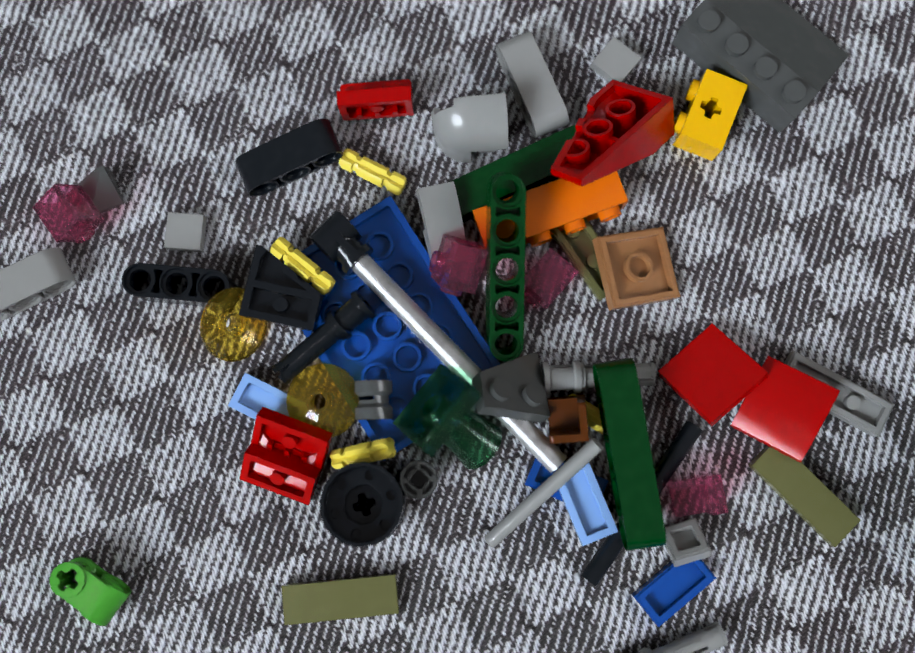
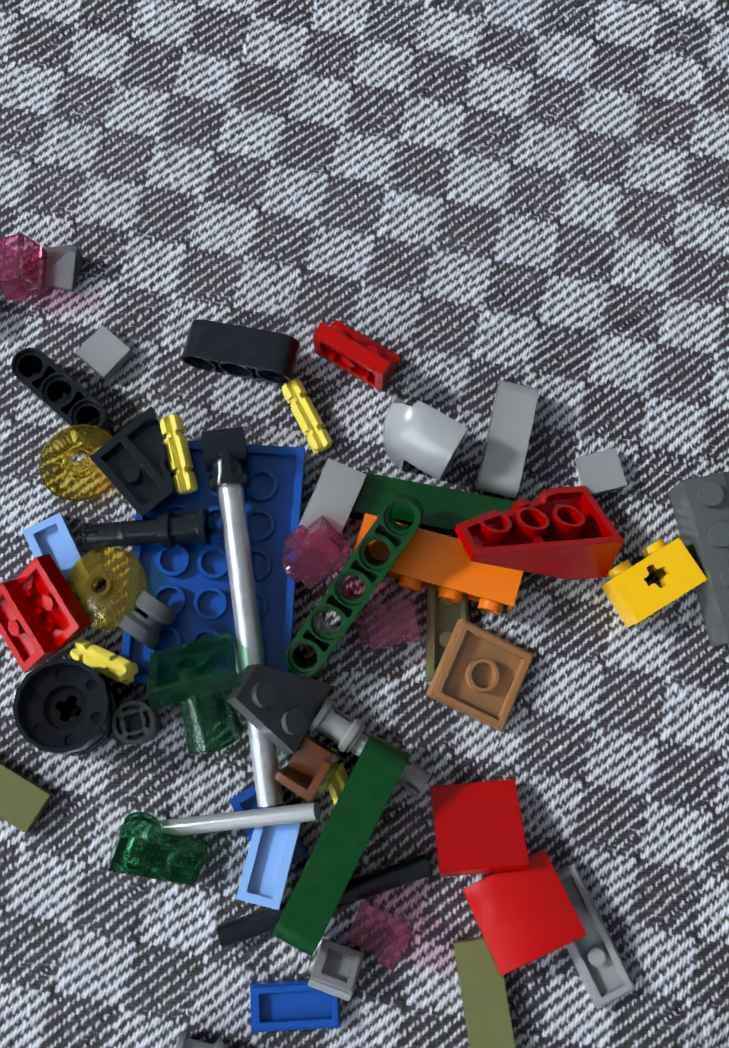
camera: 30 degrees right, 5 degrees down
none -> clear green plate [108,812,208,886]

